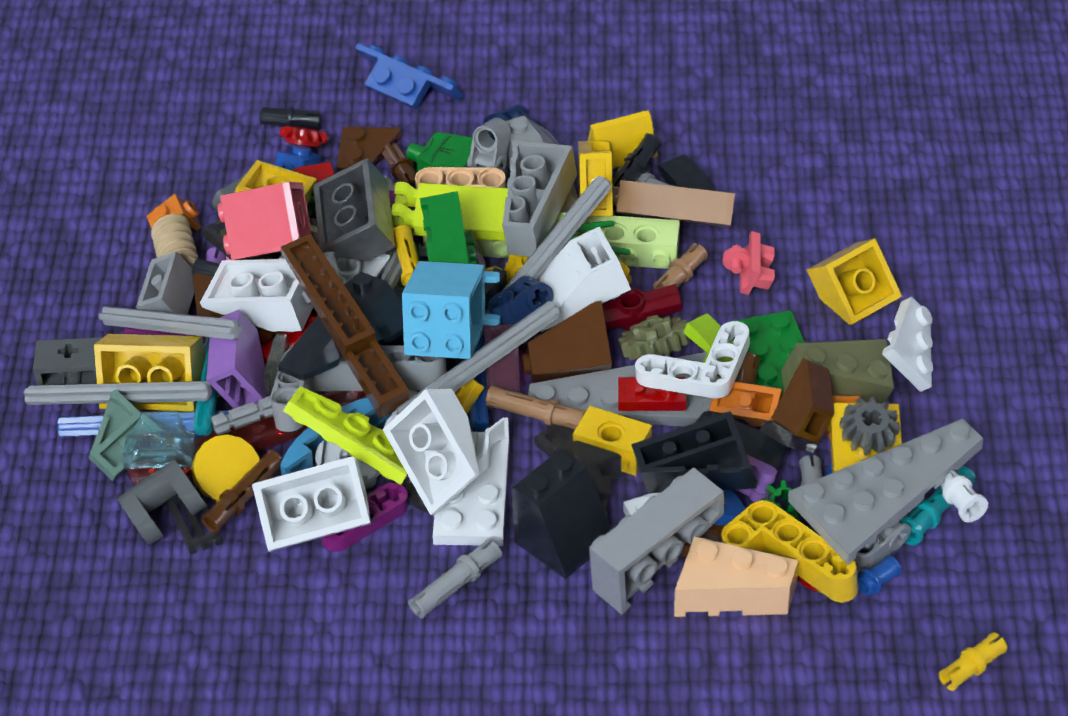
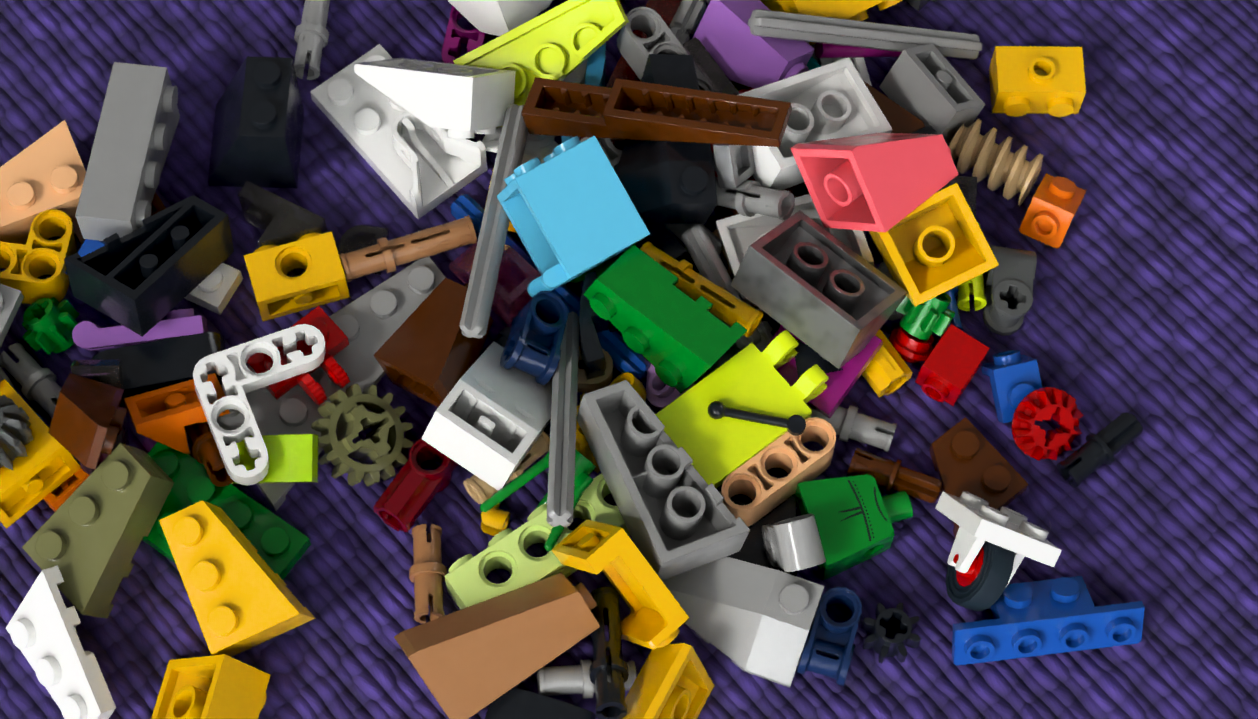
camera: 135 degrees right, 20 degrees up
coral hips [722,231,775,295] -> none
none -> yellow wedge [159,500,316,657]
none -> black hinge [708,401,806,436]
none -> black gear [861,602,921,663]
none -> white plate [935,491,1062,611]
none -> yellow brick [989,46,1086,117]

